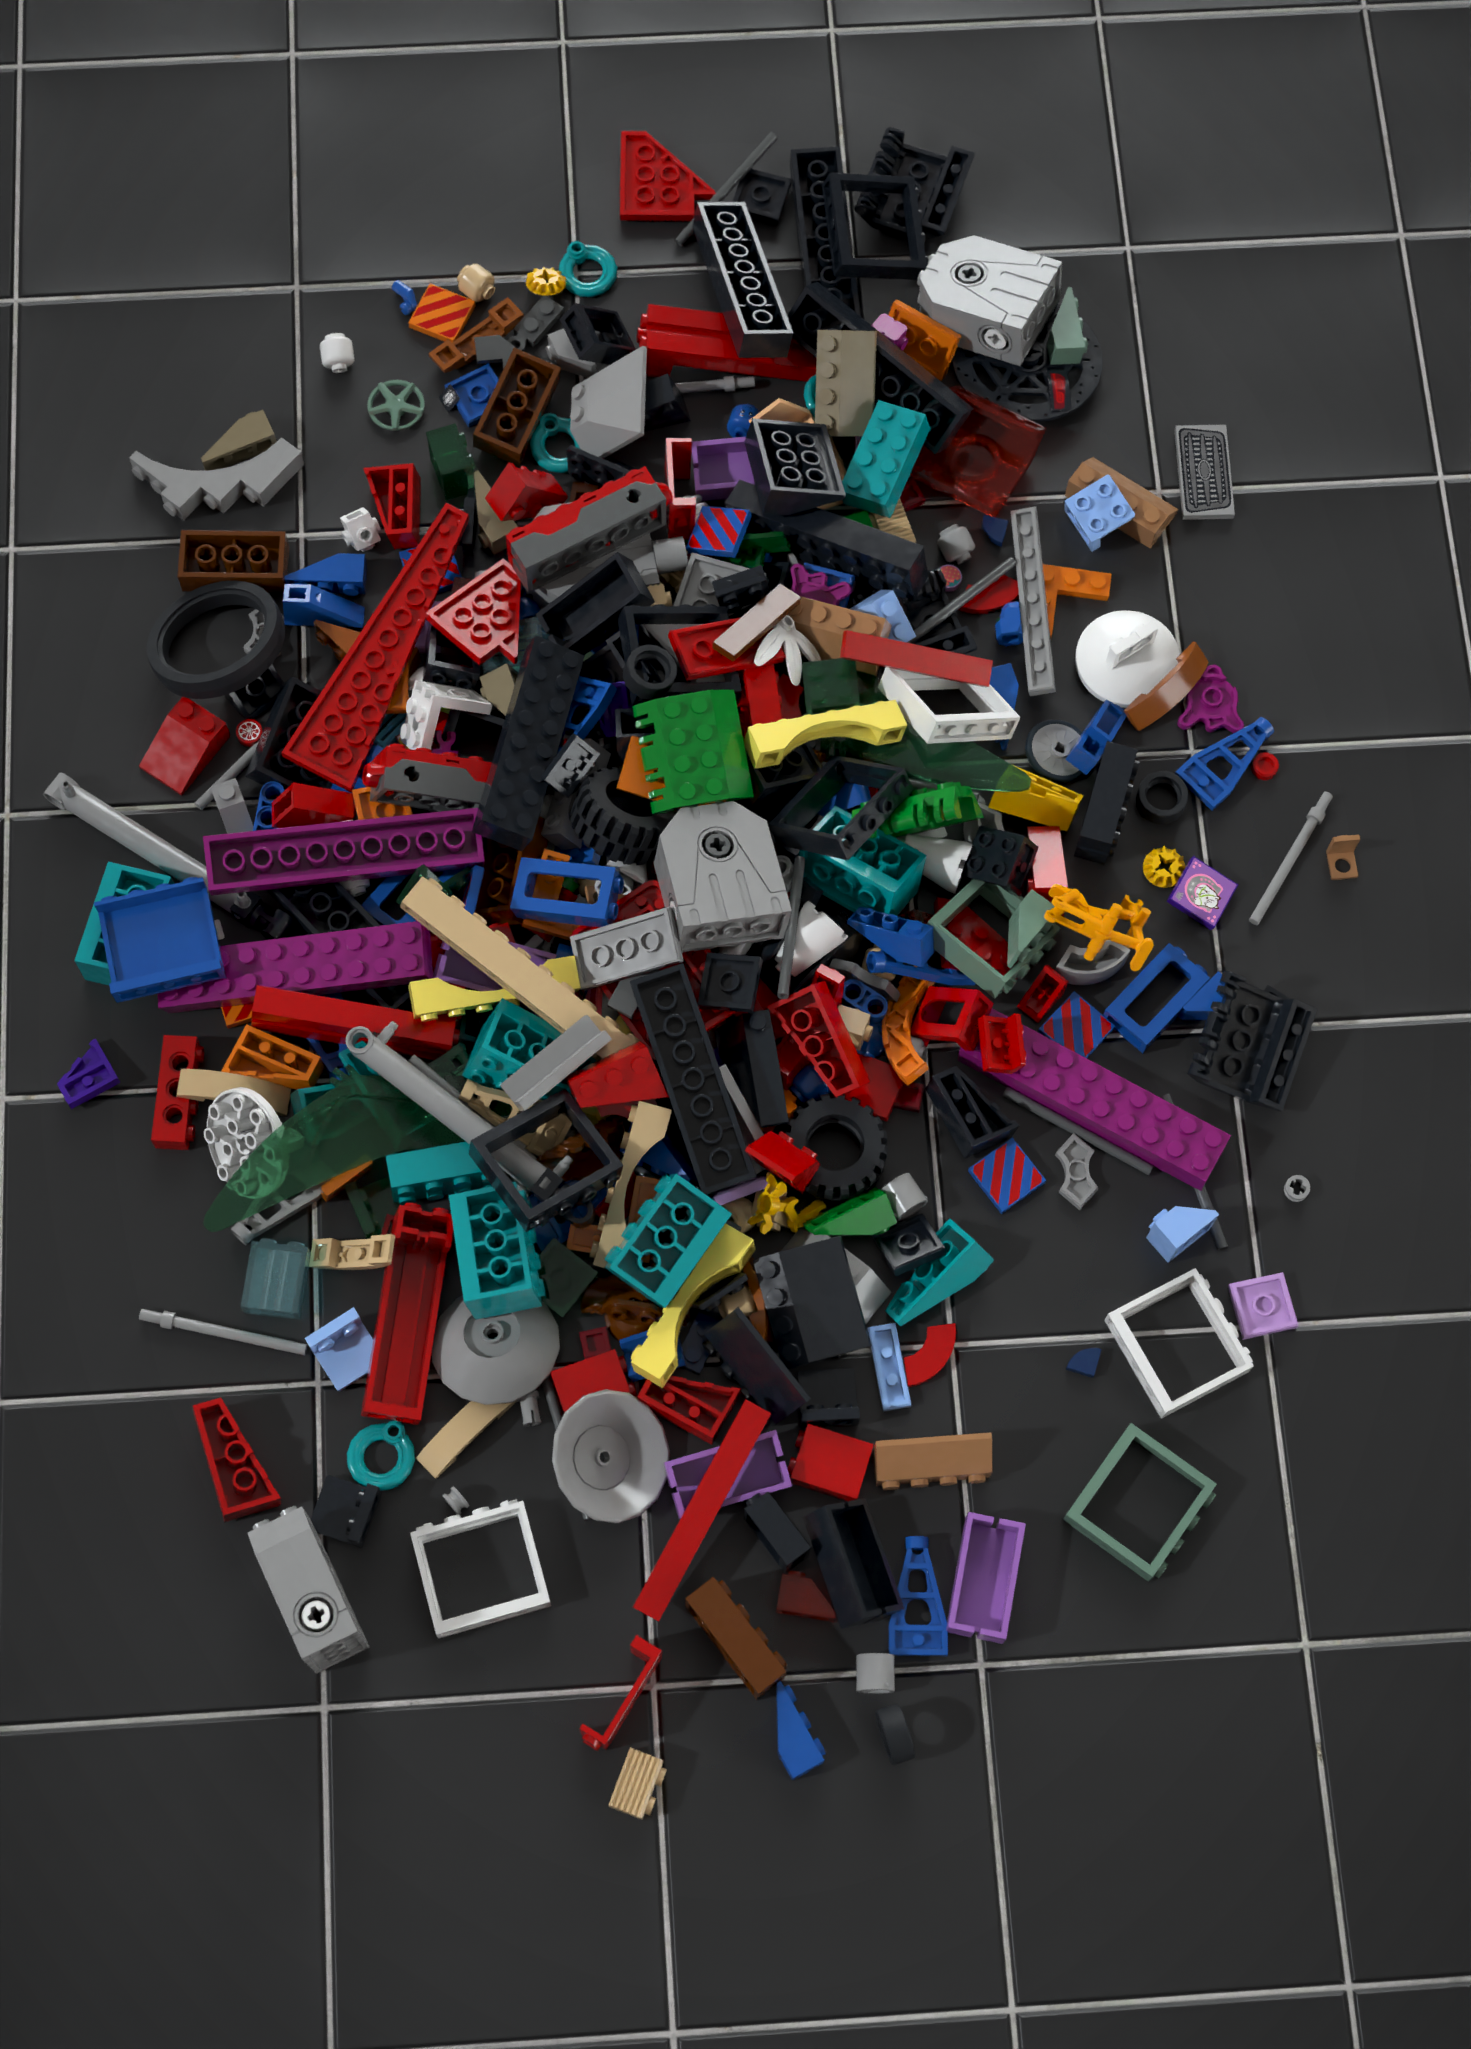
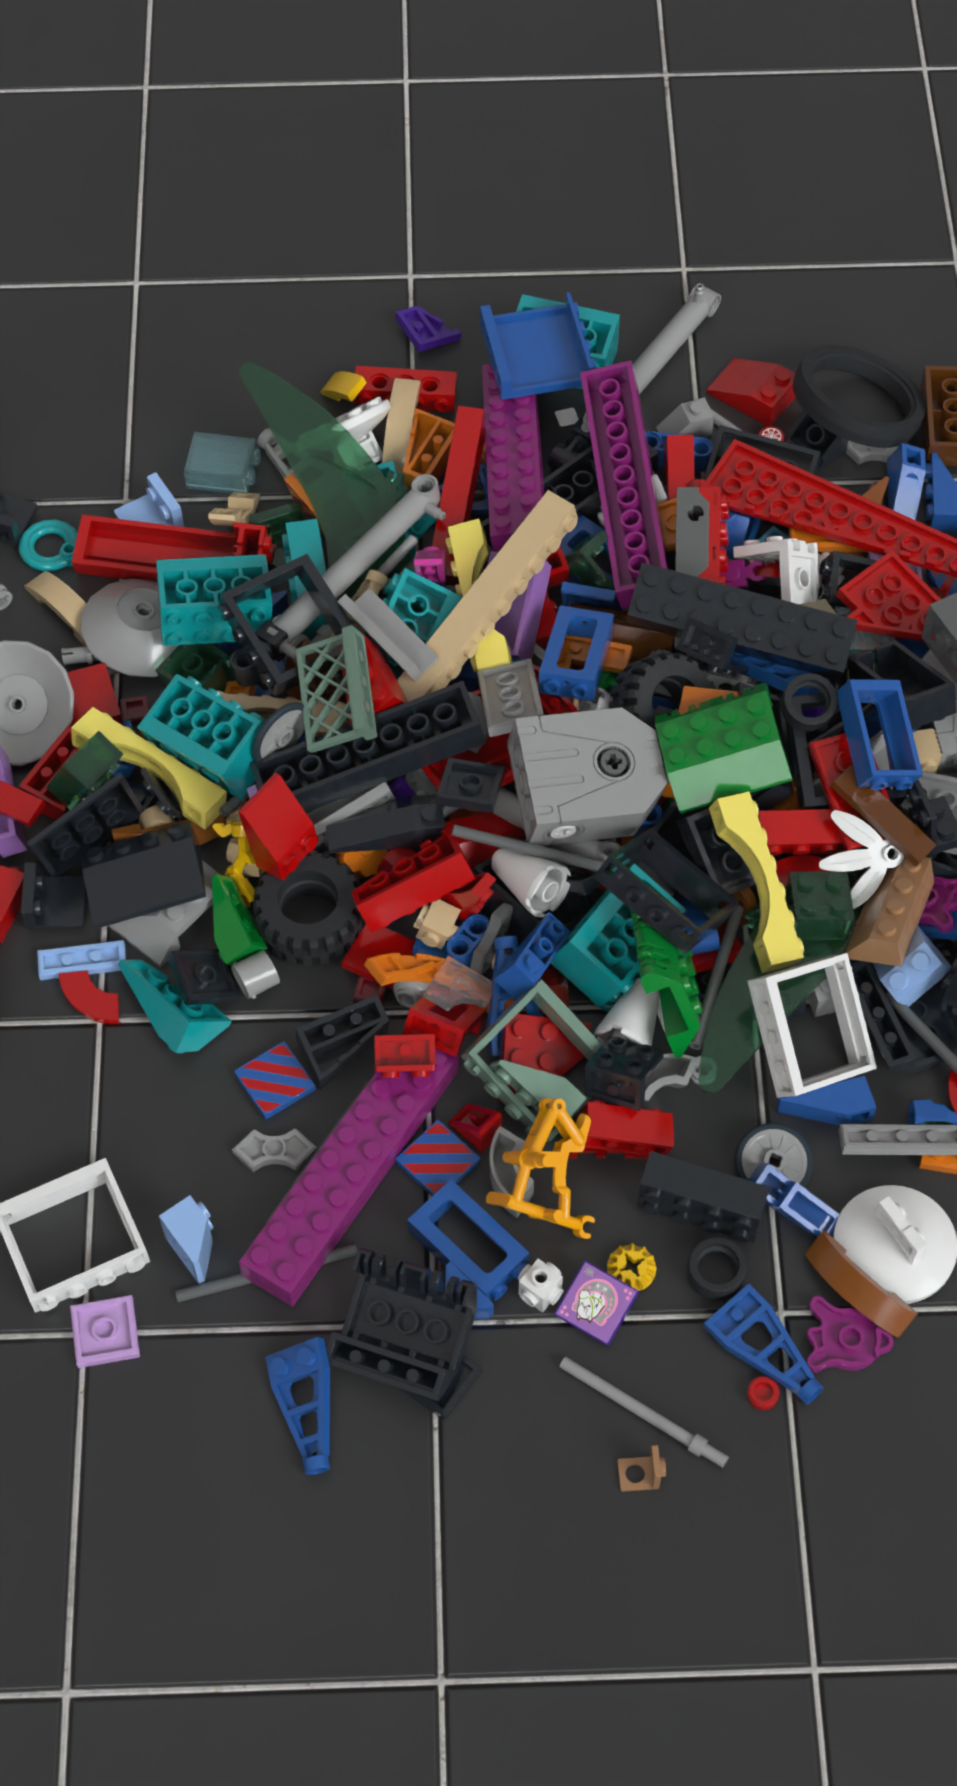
camera: 95 degrees right, 10 degrees down
light grey bar [139,1309,308,1355] -> none
red wedge [193,1397,281,1522] -> none
red tile [840,630,993,687] -> none
yellow wedge [988,764,1084,831] -> none
dark blue tile [1066,1348,1102,1378] -> none
light grey bush [1284,1175,1311,1202] -> none
none -> clear green brick [46,731,124,810]
none -> light grey wheel [252,702,305,762]
none -> blue plate [265,1337,330,1475]
none -> sand green fence [296,625,377,753]
none -> yellow slope [320,371,367,402]
none -> dark pink slope [414,547,446,588]
none -> clear tile [423,956,492,1011]
none -> white brick [518,1258,564,1313]
none -> blue piece [836,679,923,790]

